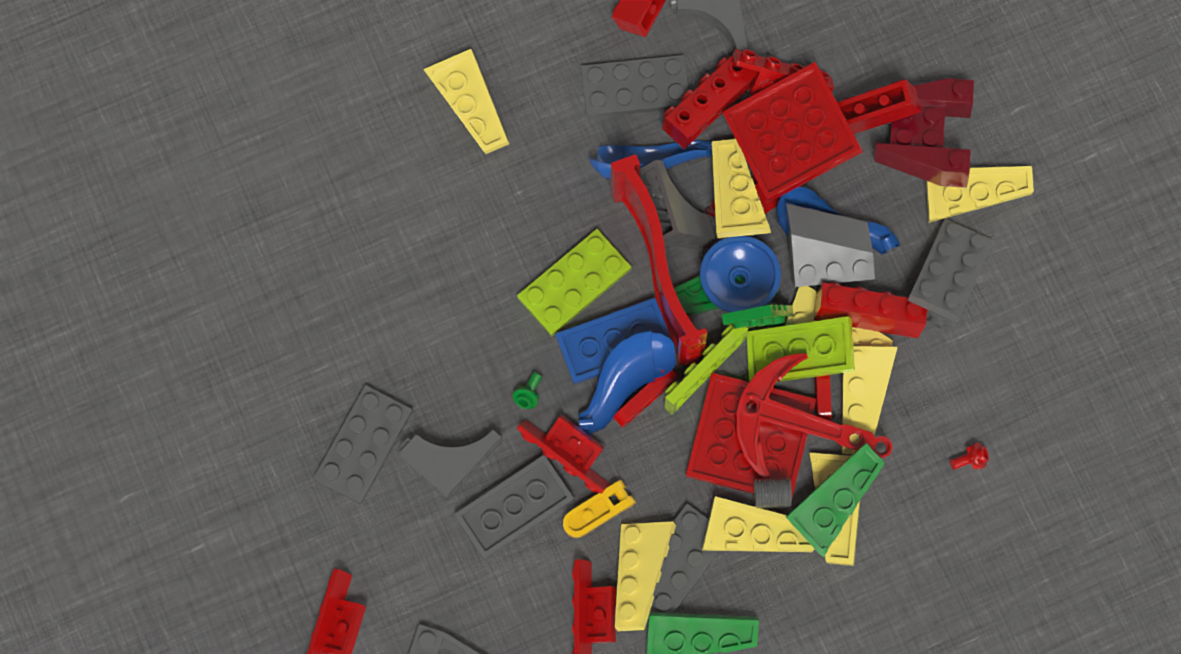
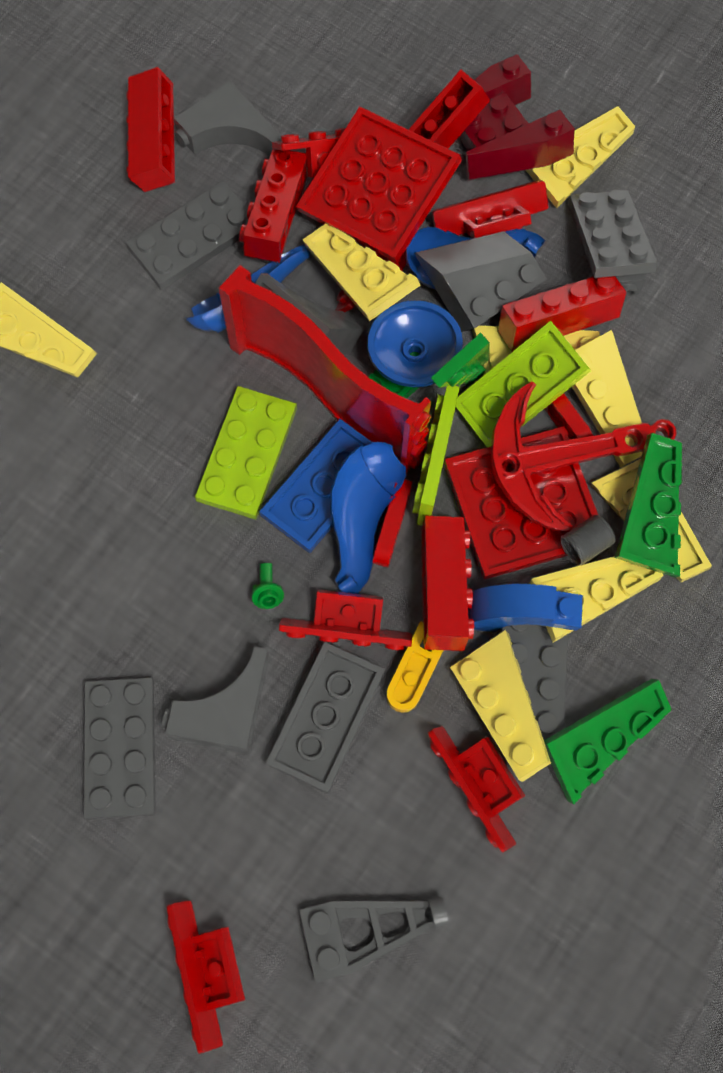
camera: 35 degrees left, 5 degrees down
none -> red brick [421,516,474,651]
none -> red bracket [432,180,549,238]
none -> blue arch [468,584,583,633]

